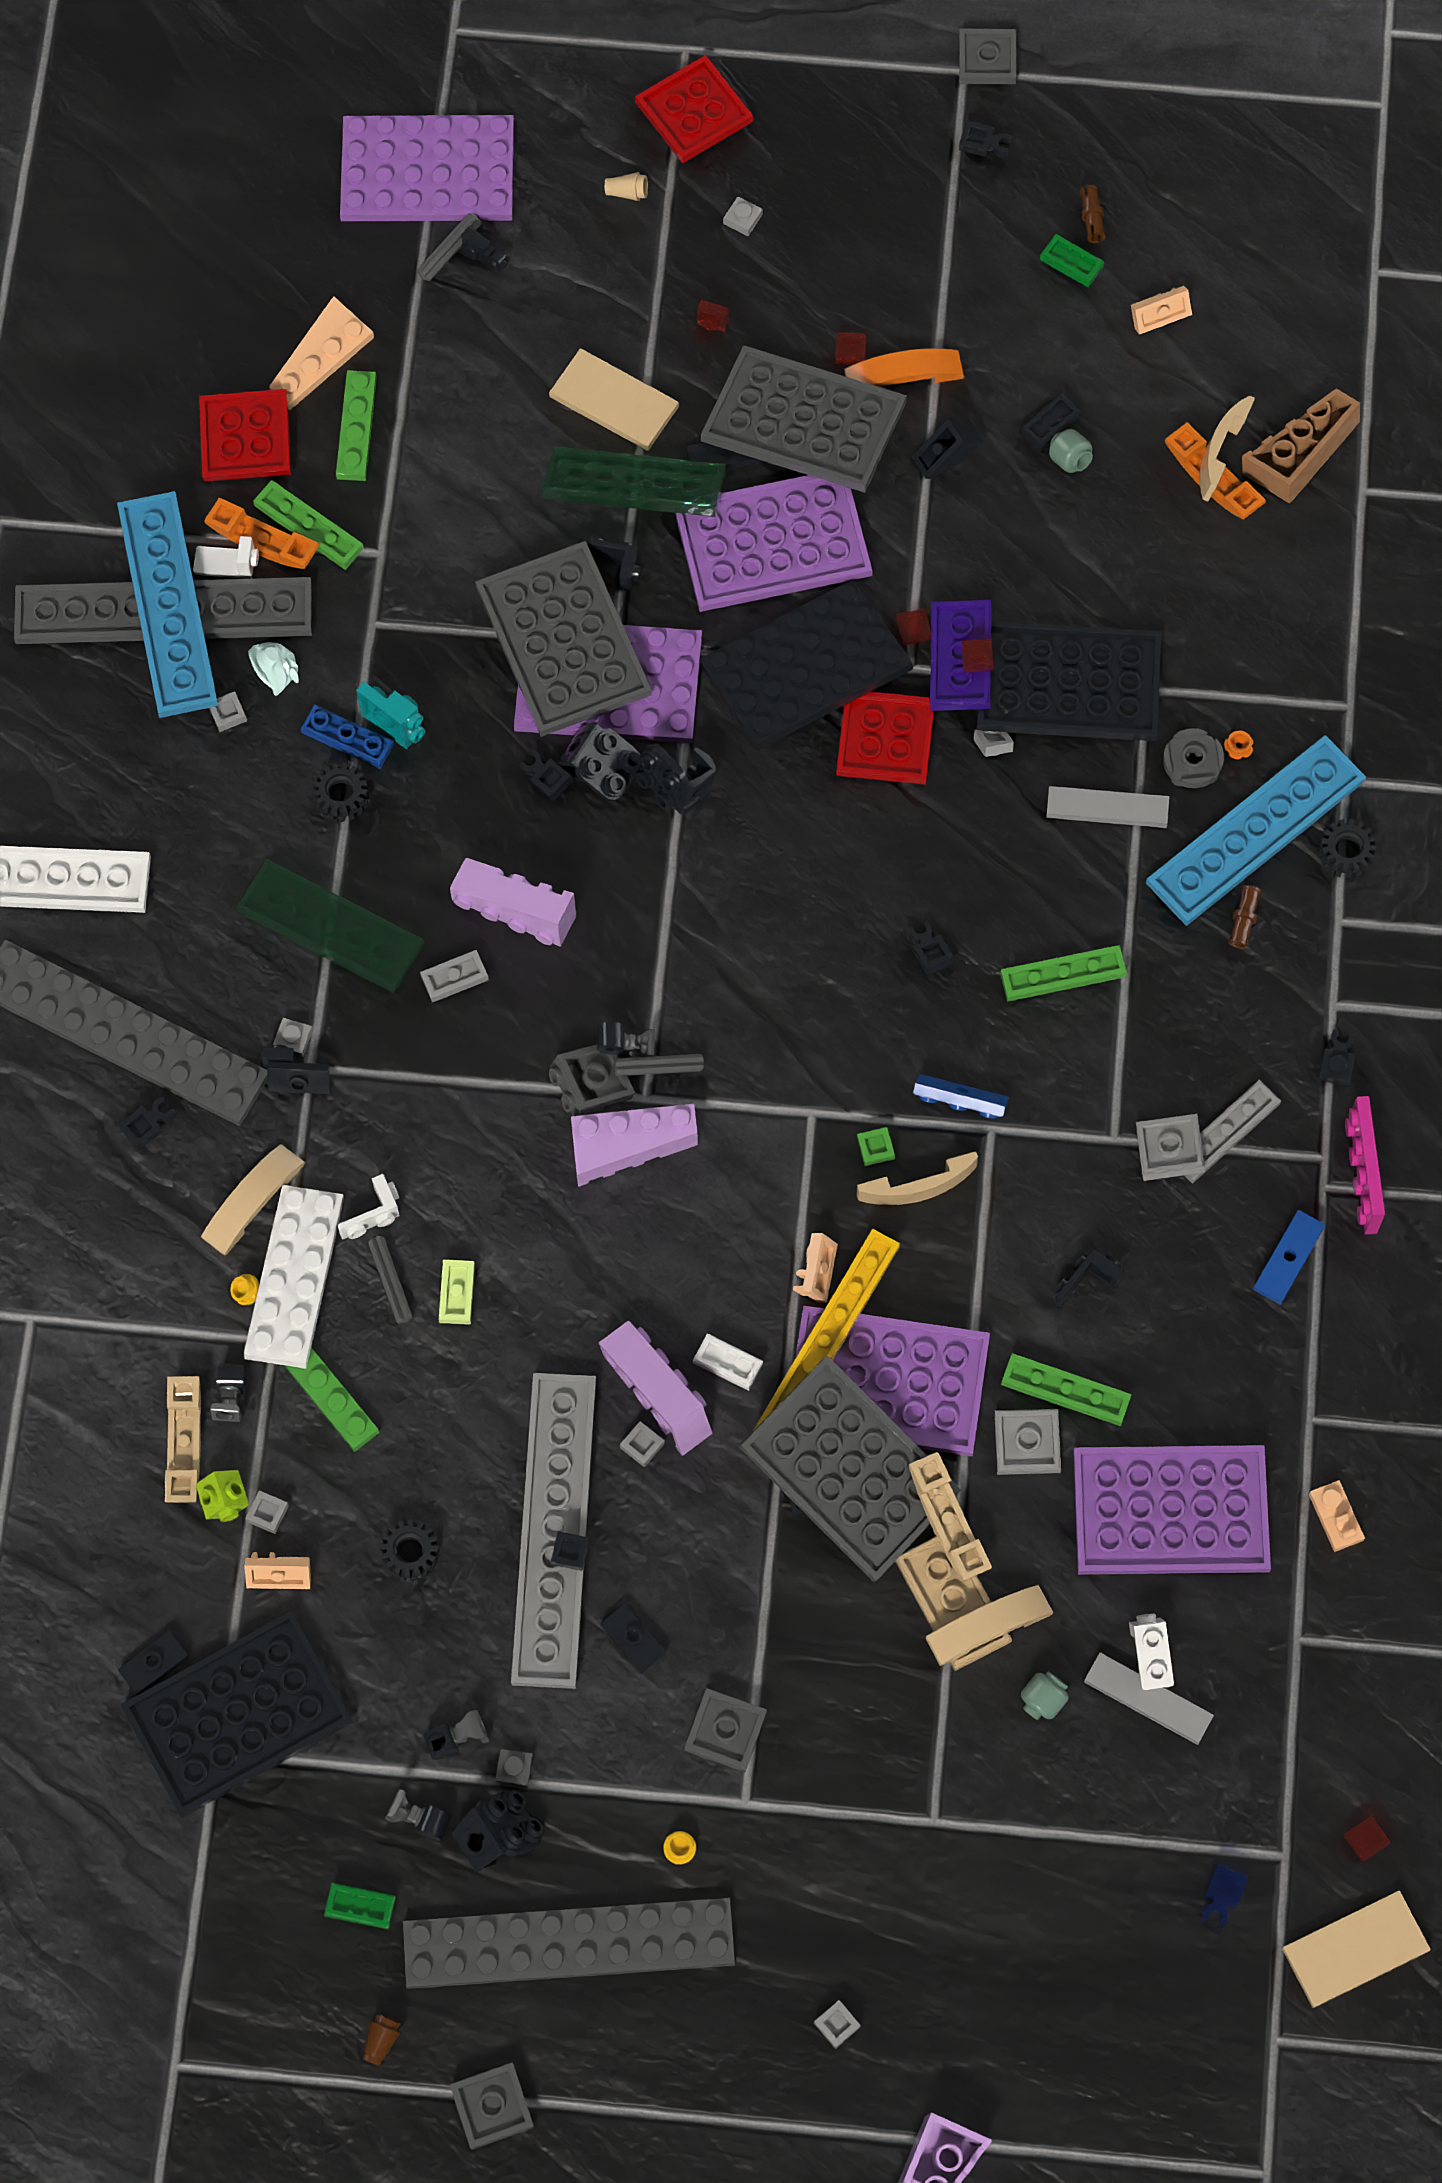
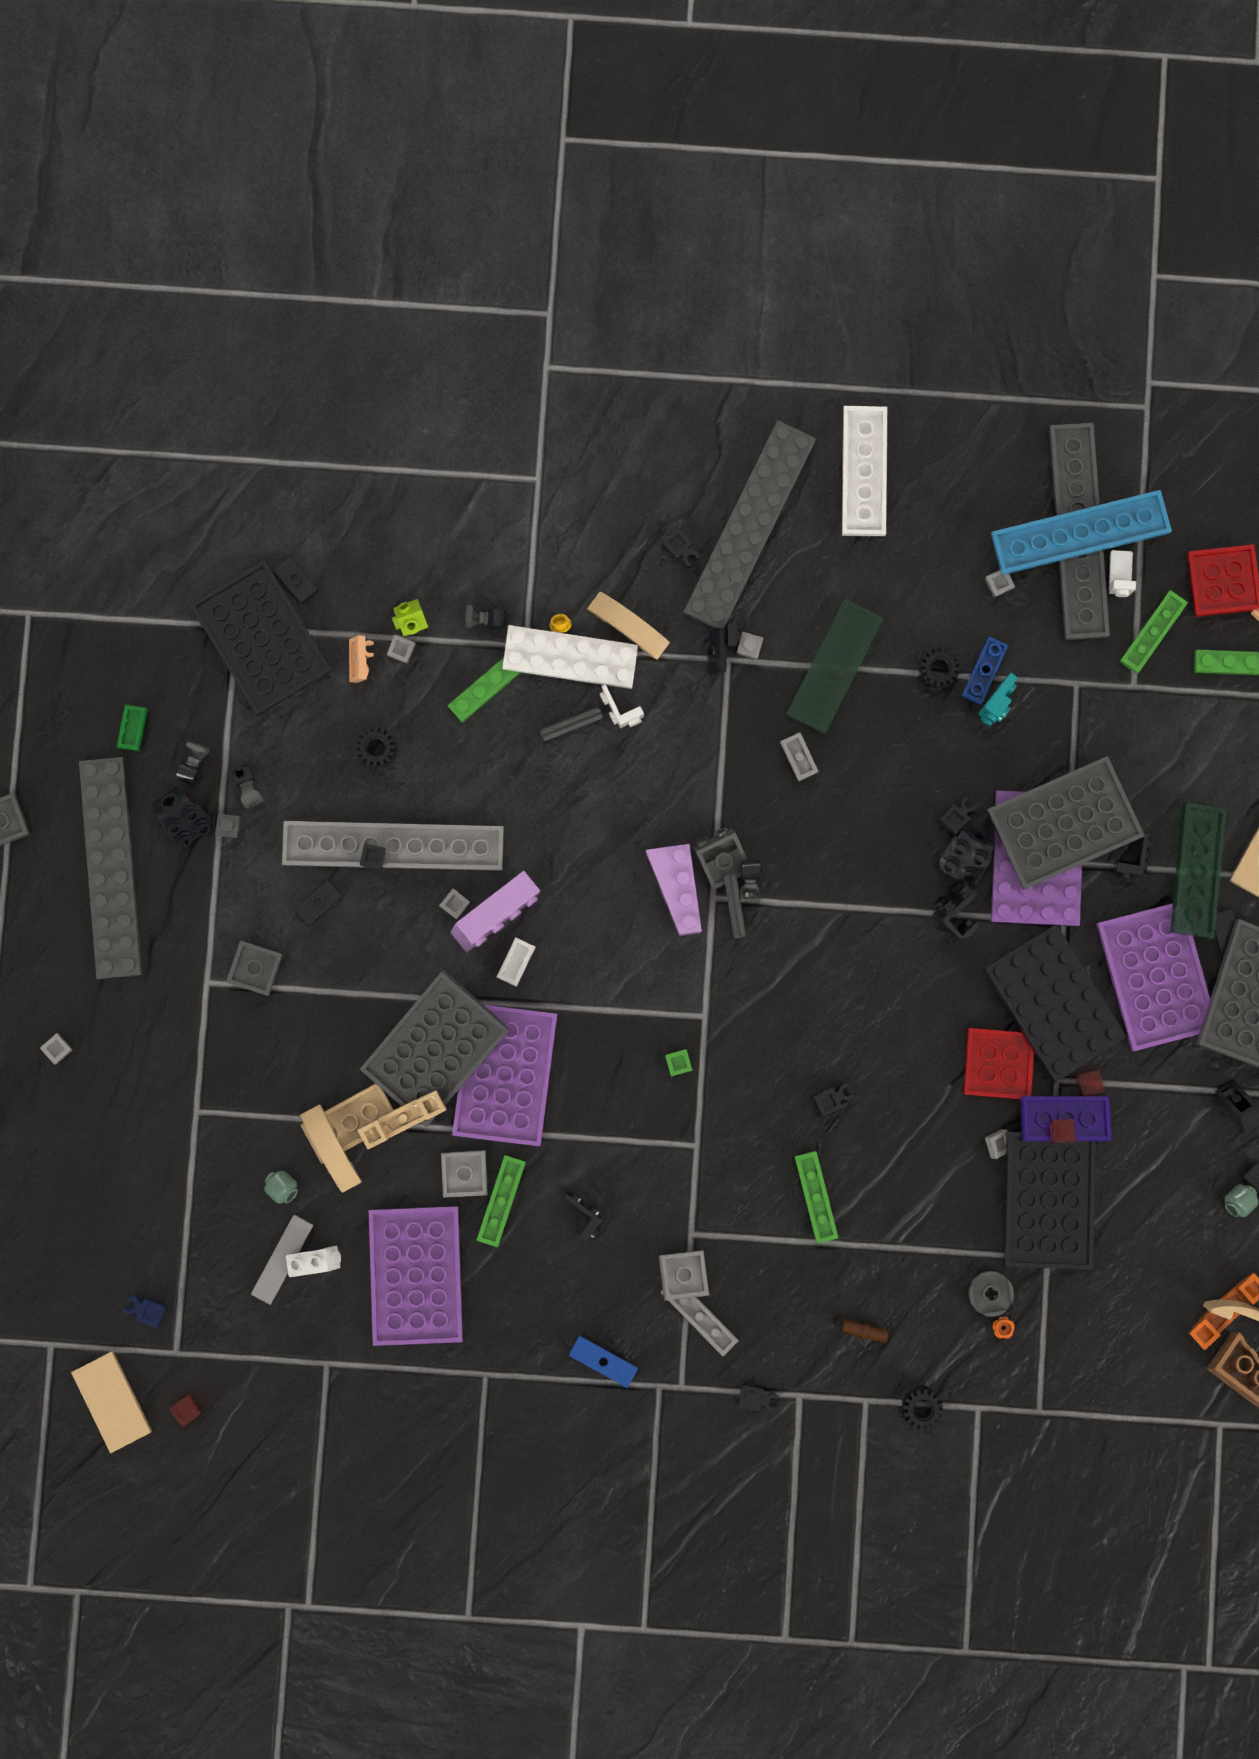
camera: 85 degrees right, 15 degrees up
tan slope [165,1376,201,1503] -> none
orange slope [204,498,320,569] -> none
light aqua hat [248,642,299,696] -> none
reddish brown cone [362,2013,401,2066] -> none
yellowish green plate [439,1260,475,1324] -> none
lavender wedge [450,858,576,947] -> none
yellow plate [663,1831,696,1865] -> none
yellow plate [752,1229,900,1432] -> none
light nougat plate [793,1233,838,1303] -> none
tan slope [857,1151,978,1205] -> none
blue tile [913,1074,1009,1118] -> none
light grey tile [1046,786,1169,828] -> none
dark azure plate [1146,735,1366,926] -> none
light nougat plate [1309,1480,1365,1552] -> none
dark pink plate [1345,1096,1385,1234] -> none

